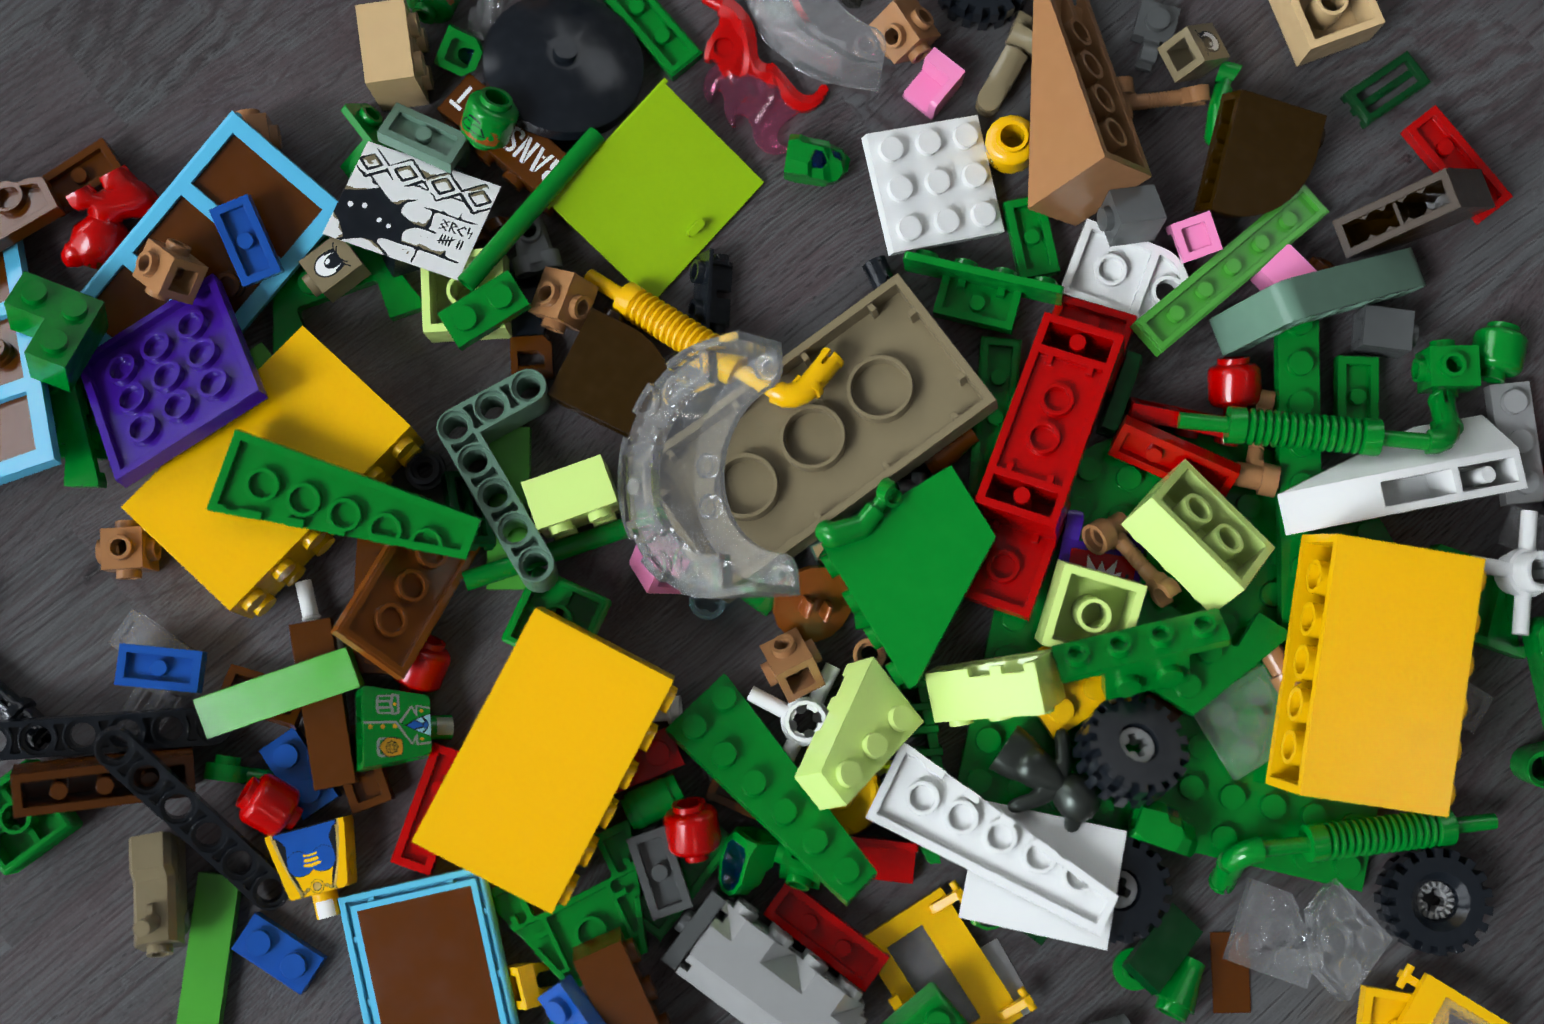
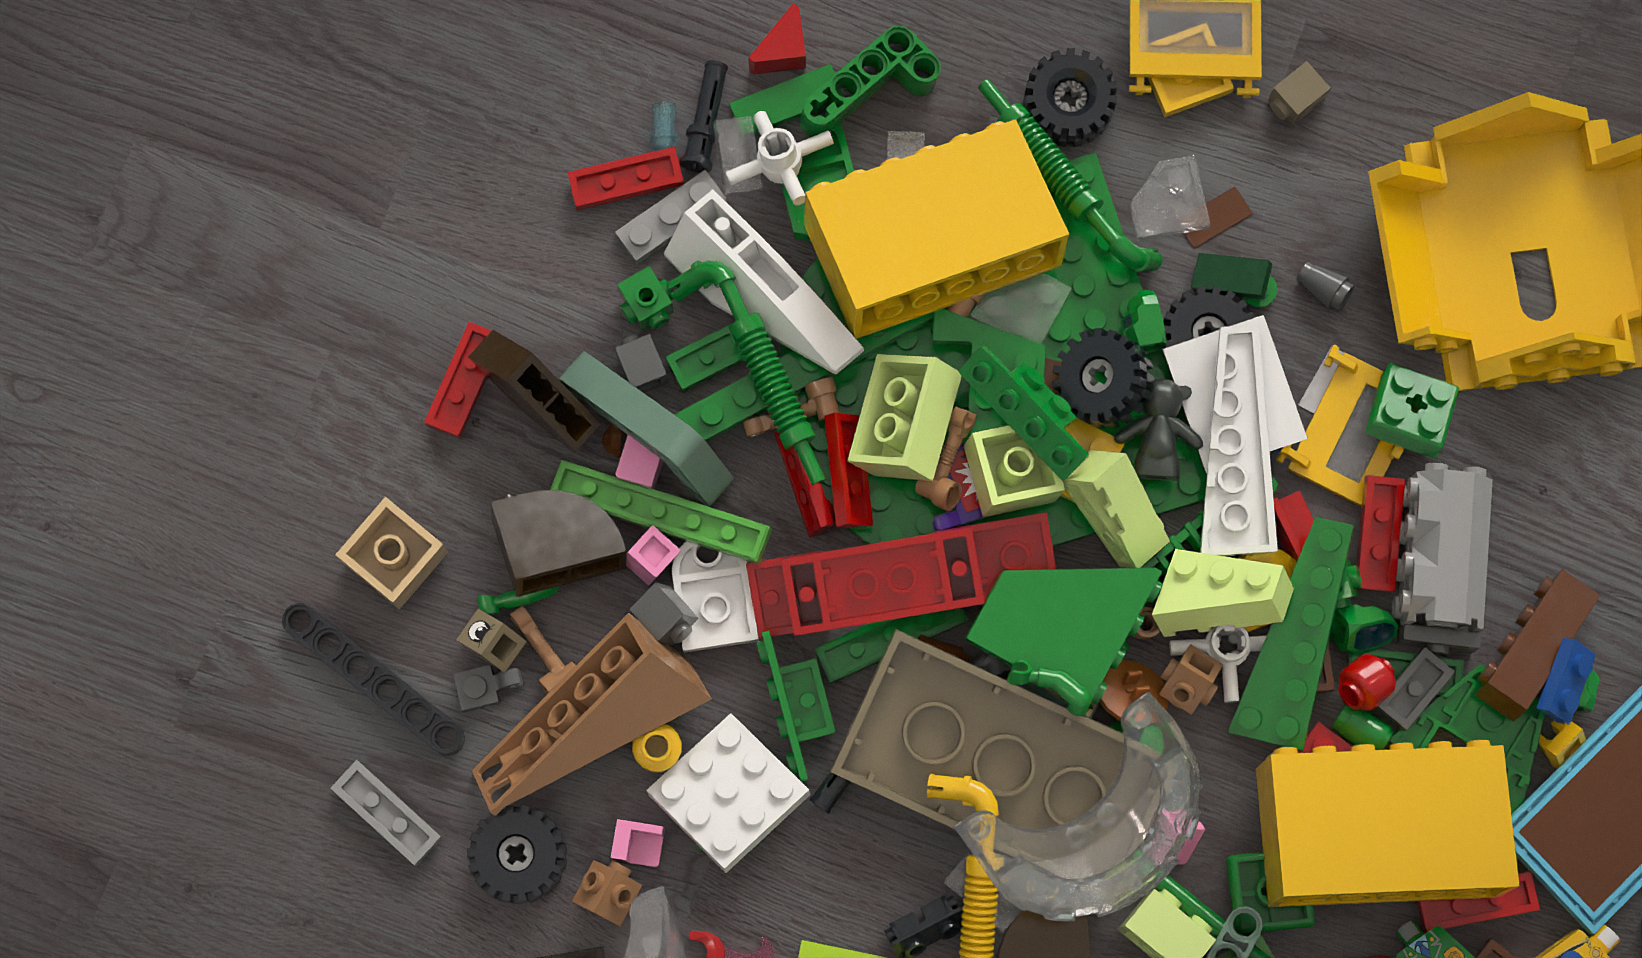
camera: 120 degrees left, 5 degrees down
green rock [784,134,850,187] -> none
dark tan piece [975,10,1033,118] -> none
green plate [1002,197,1060,279] -> none
dark green tile [1096,350,1143,438] -> none
green cone [1154,956,1206,1023] -> none
red head [1207,356,1262,415] -> none
clear plate [1304,879,1393,1002] -> none
dark green tile [1340,50,1431,129] -> none
green head [1471,321,1529,384] -> none

